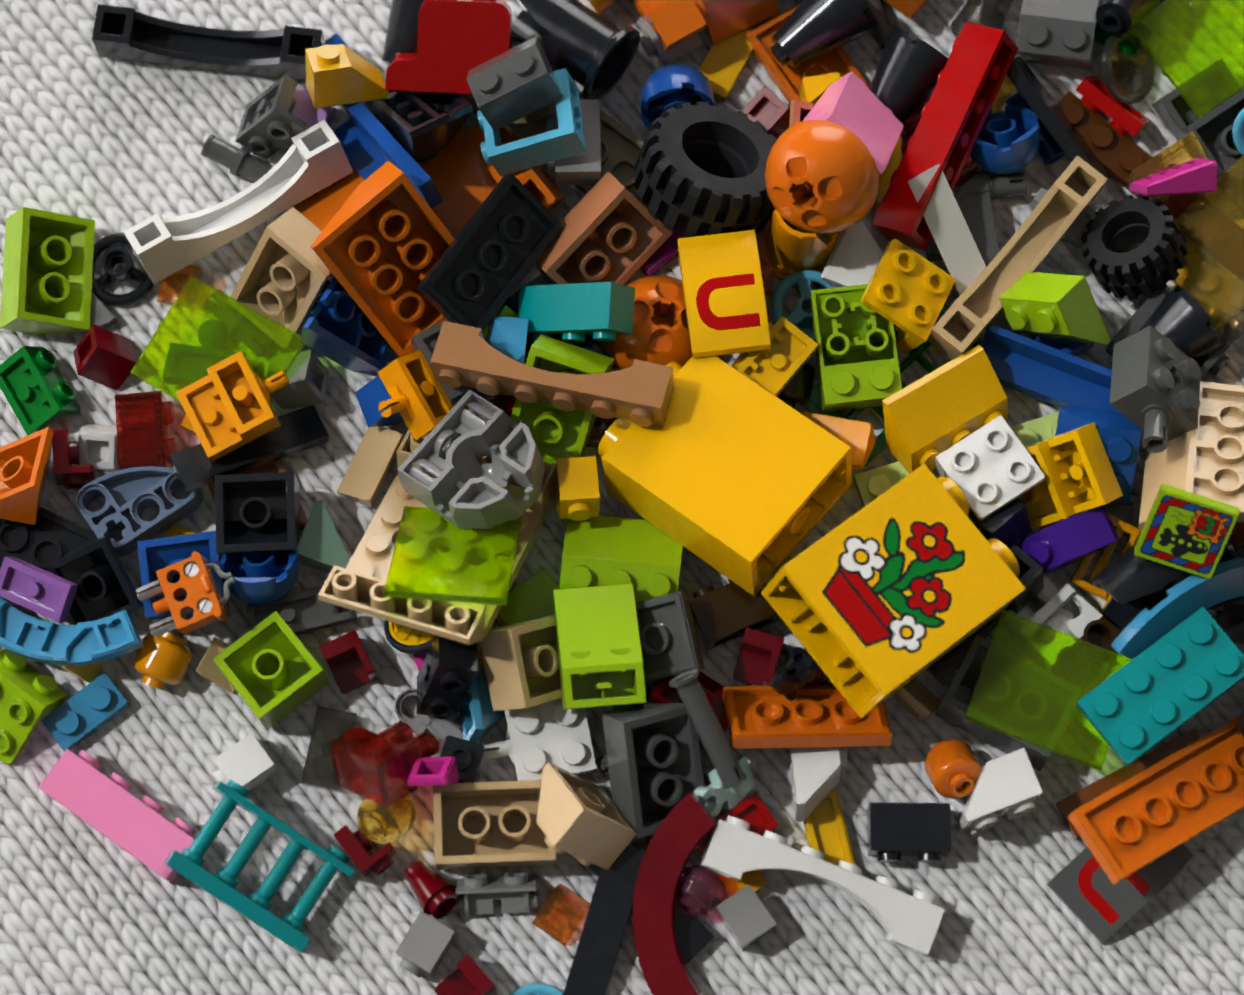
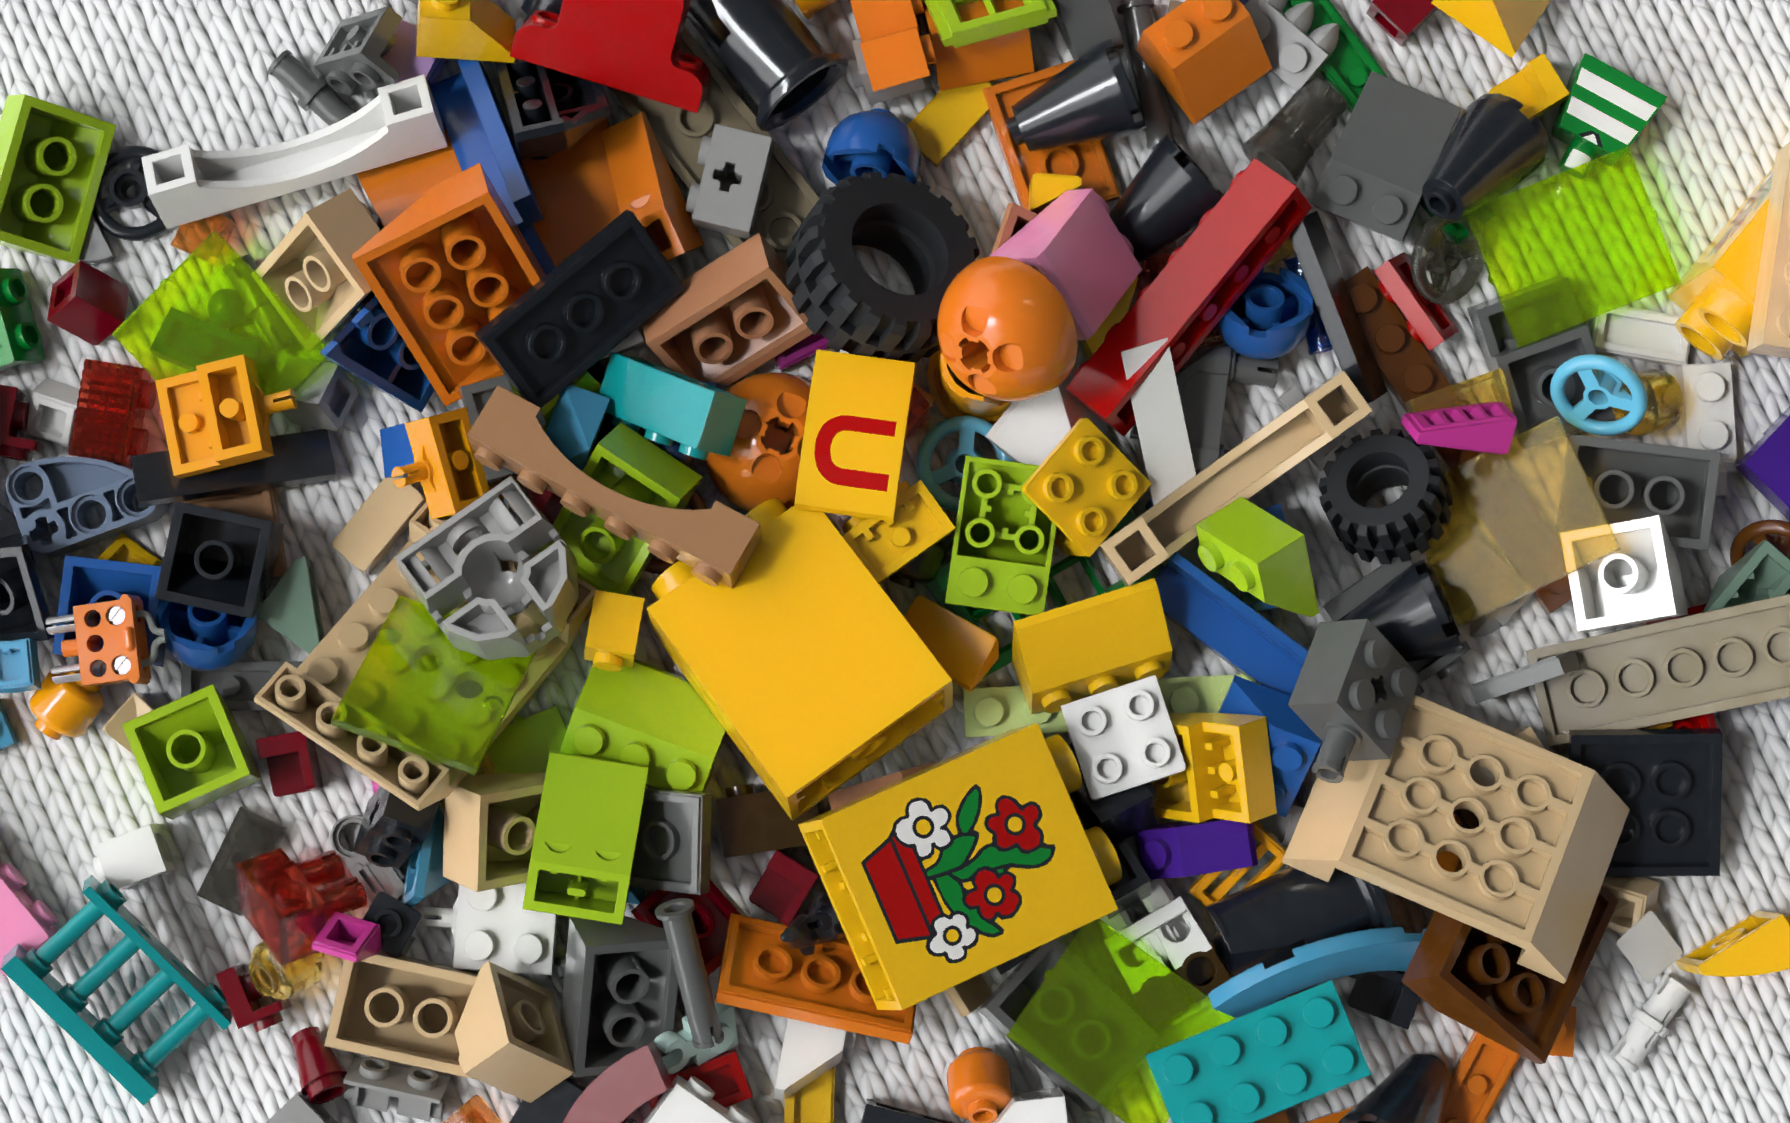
camera: 15 degrees right, 10 degrees up
dark grey slope [467,36,563,131] -> none
medium azure window [477,68,587,176] -> none
panel [741,86,790,140] -> none
tile [1134,483,1239,580] -> none

